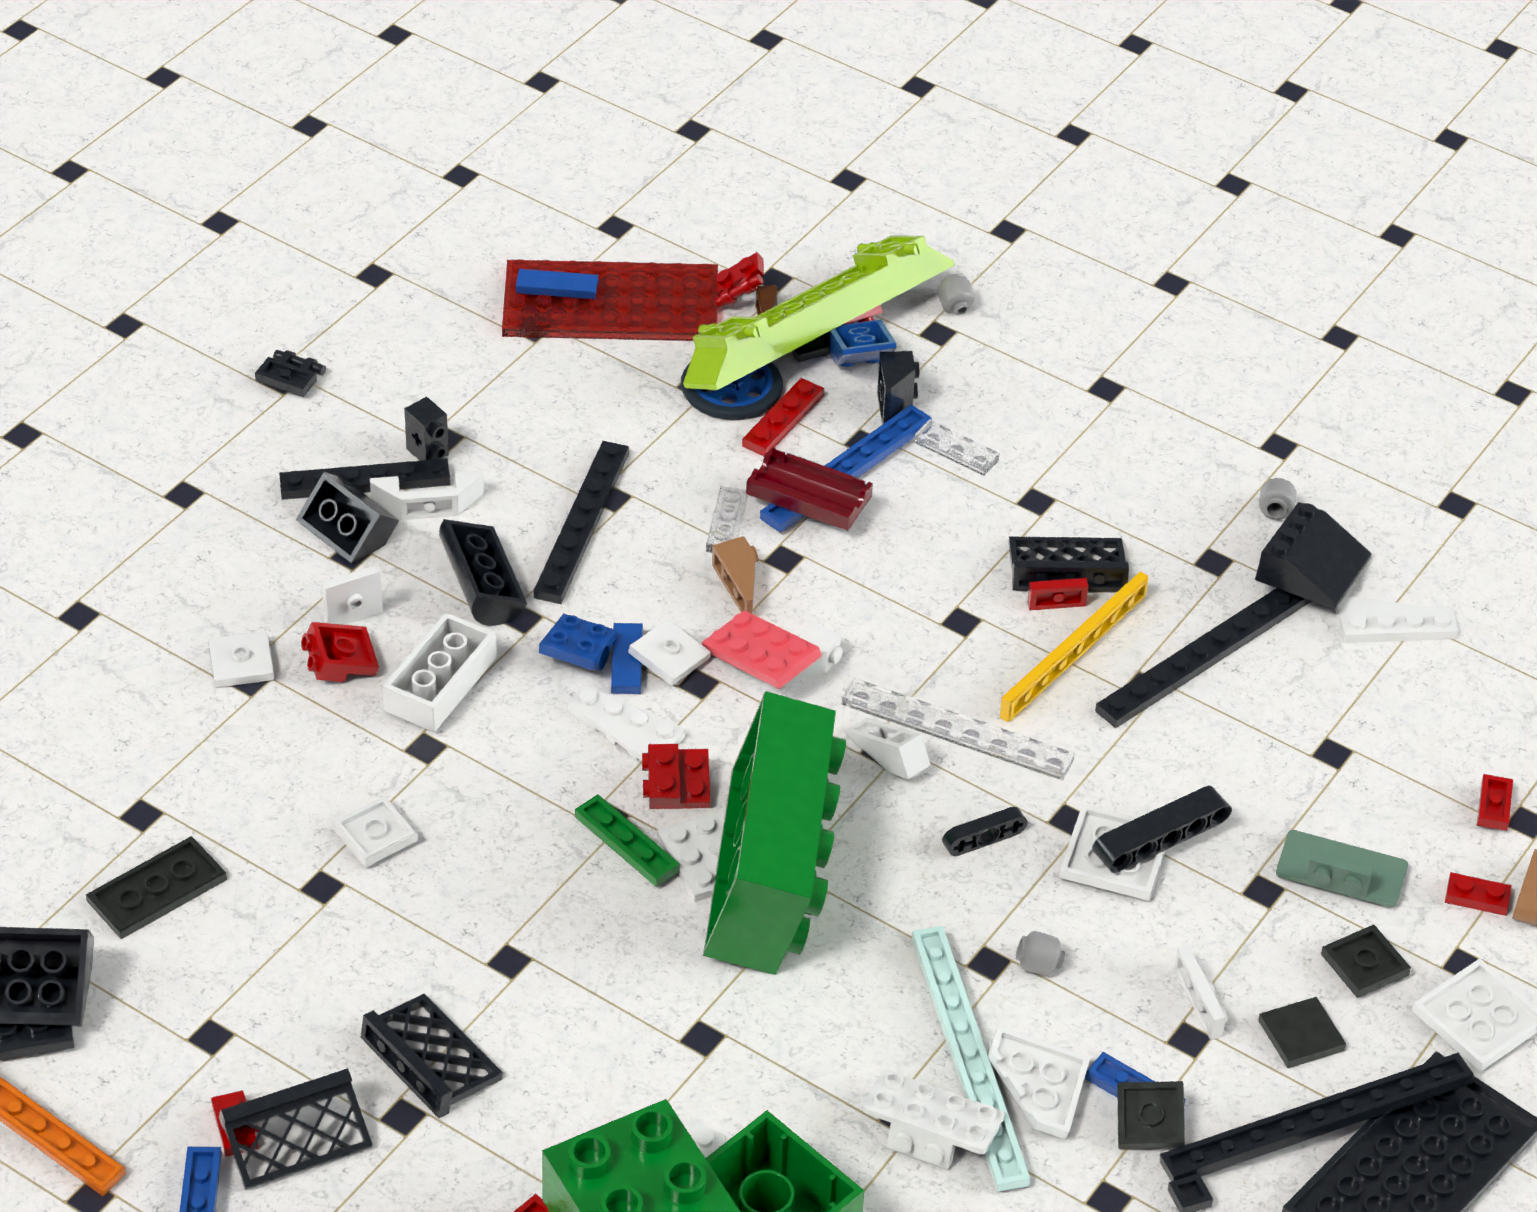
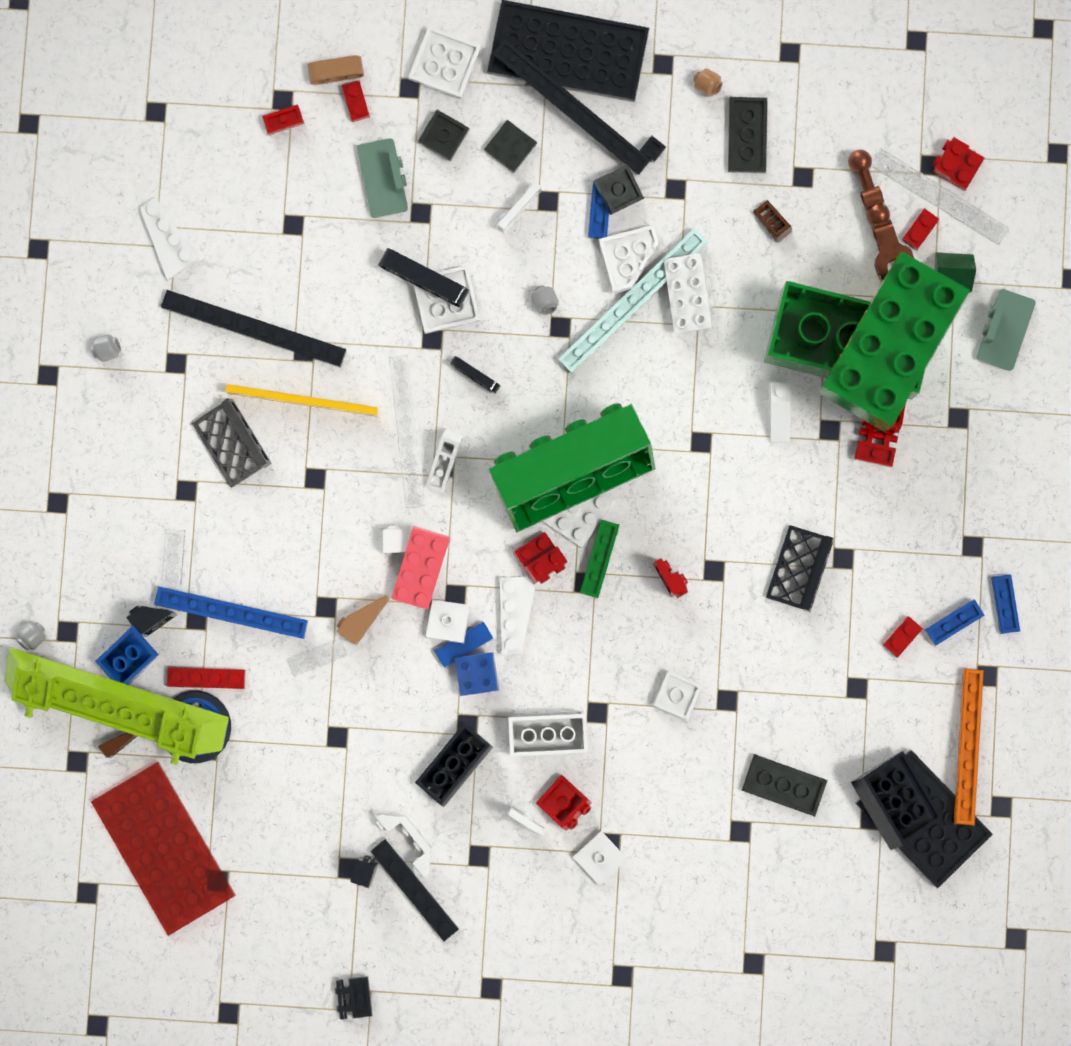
camera: 115 degrees left, 40 degrees up
black fence [219,1068,373,1190] -> none
black slope [296,472,399,564] -> none
blue tile [516,269,599,299] -> none
black plate [534,440,629,604] -> none
red plate [714,252,764,308] -> none
dark red gear [746,447,873,531] -> none
red plate [1027,578,1088,611] -> none
black slope [1255,502,1372,609] -> none
none -> red plate [653,558,688,598]

